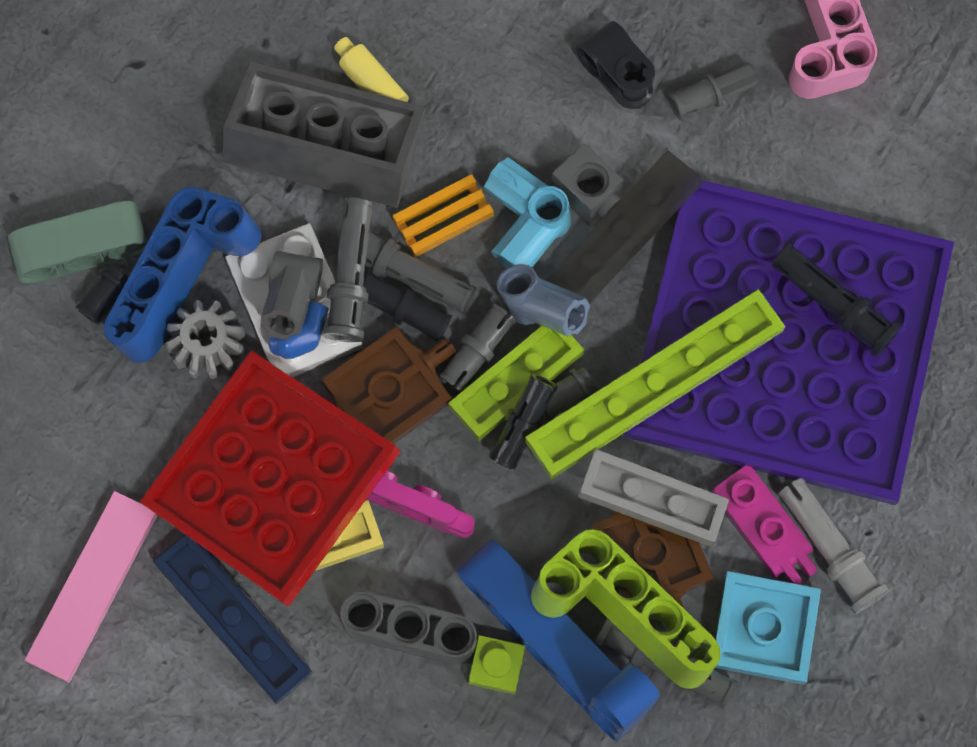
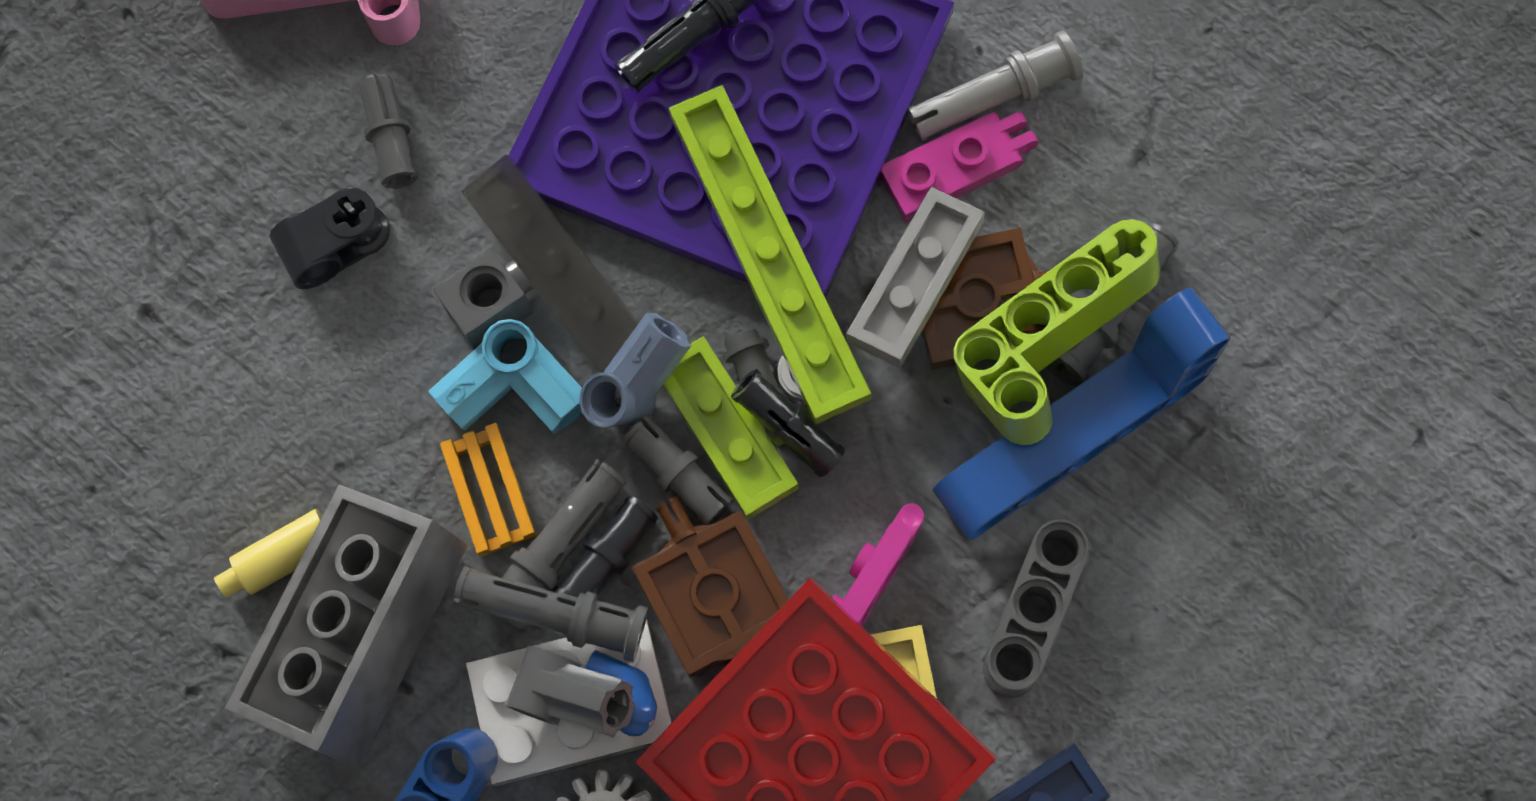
camera: 70 degrees left, 0 degrees up
lime plate [468,635,525,695] -> none
medium azure plate [715,571,821,685] -> none

